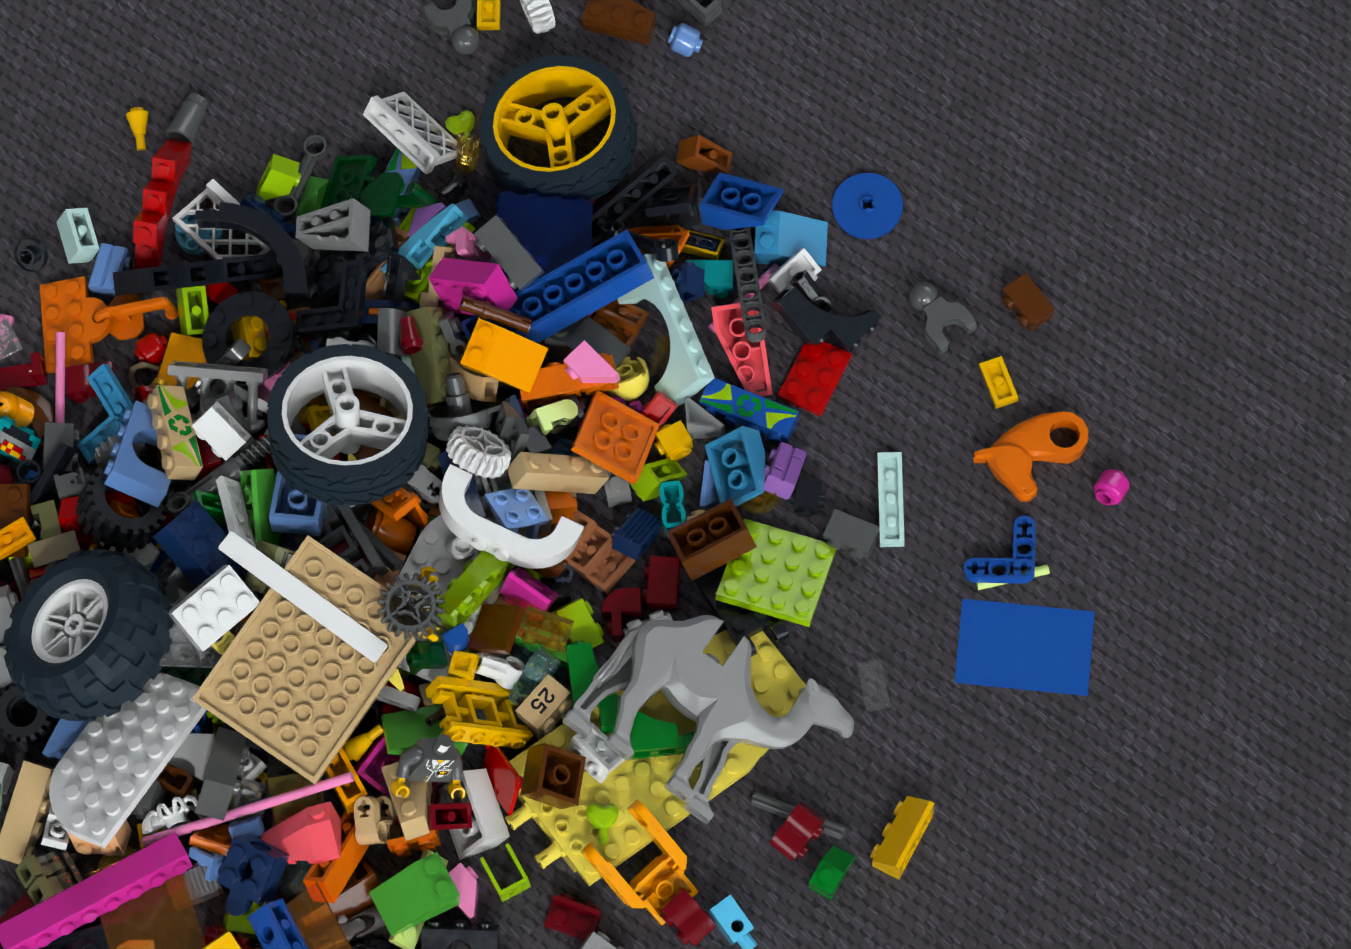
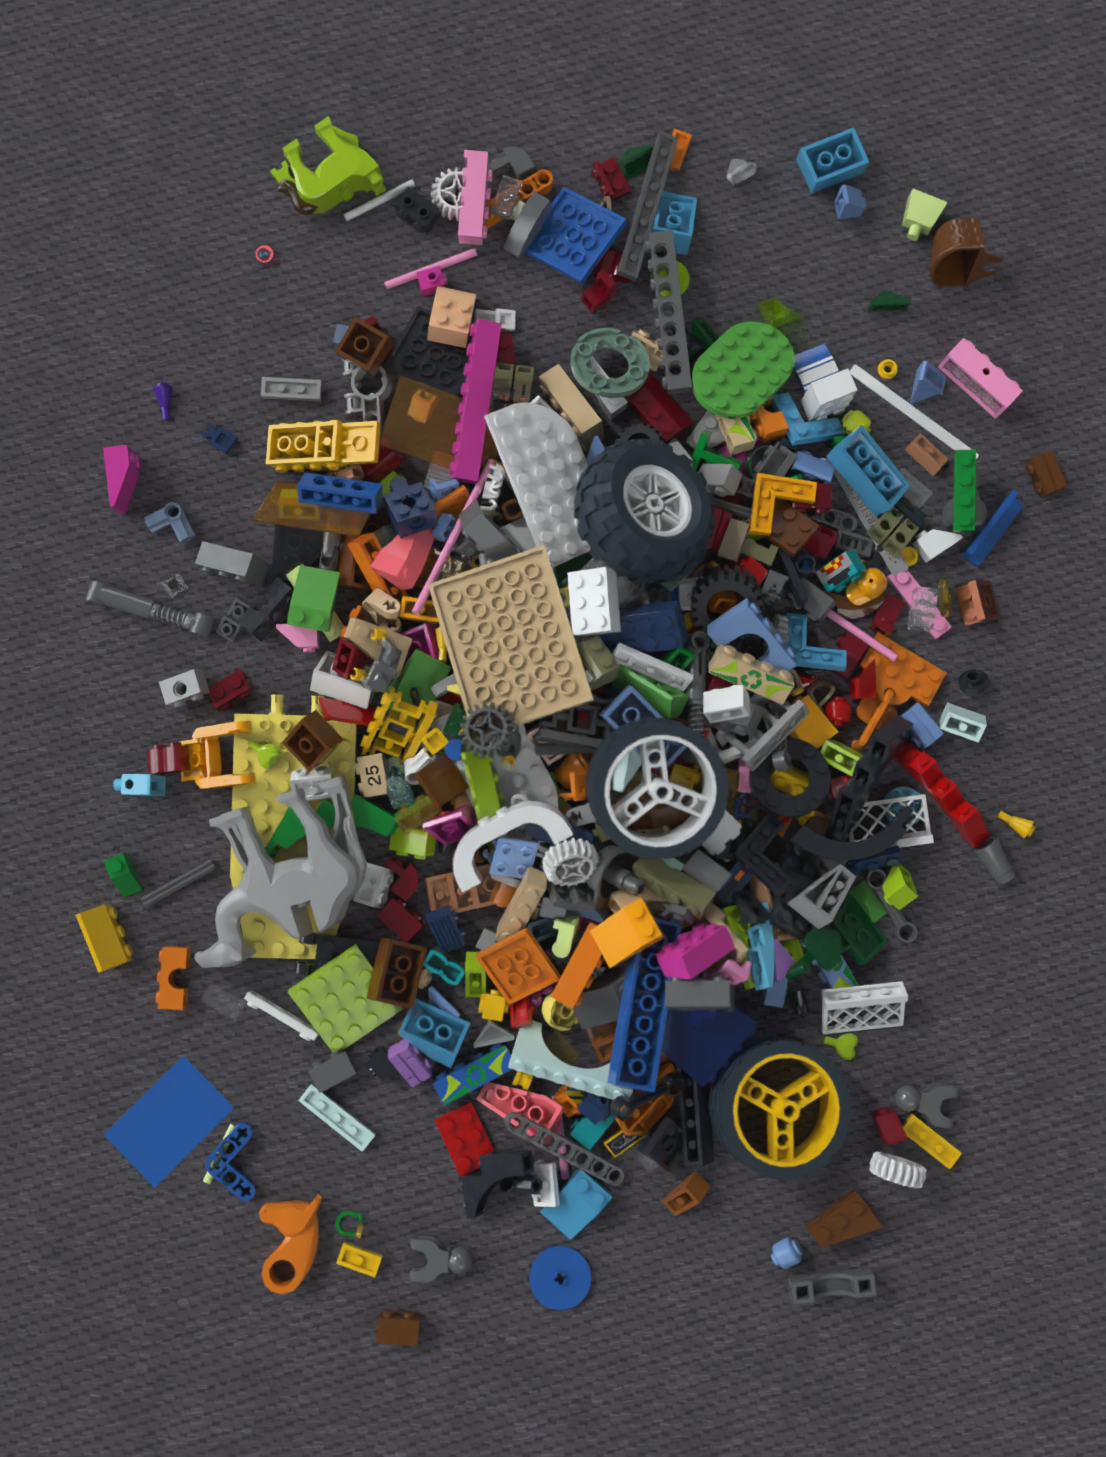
camera: 115 degrees right, 15 degrees up
white sticker [218,531,387,663] -> none
dark red cone [399,316,423,354] -> none
clear yellow arm [455,132,480,173] -> none
reddish brown pin [459,295,532,334] -> none
lime piece [480,843,531,902] -> none
bright pink slope [563,340,620,383] -> none
blue slope [699,172,784,230] -> none
dark red brick [769,802,825,862] -> none
dark pink head [1094,469,1129,505] -> none
none -> orange arch [156,946,191,1010]
none -> white plate [244,990,319,1041]
none -> green piece [335,1211,363,1238]
none -> yellow wheel [512,1071,533,1090]
none -> orange brick [552,1085,584,1118]
none -> red slope [849,659,877,700]
none -> dark red slope [872,1107,908,1145]

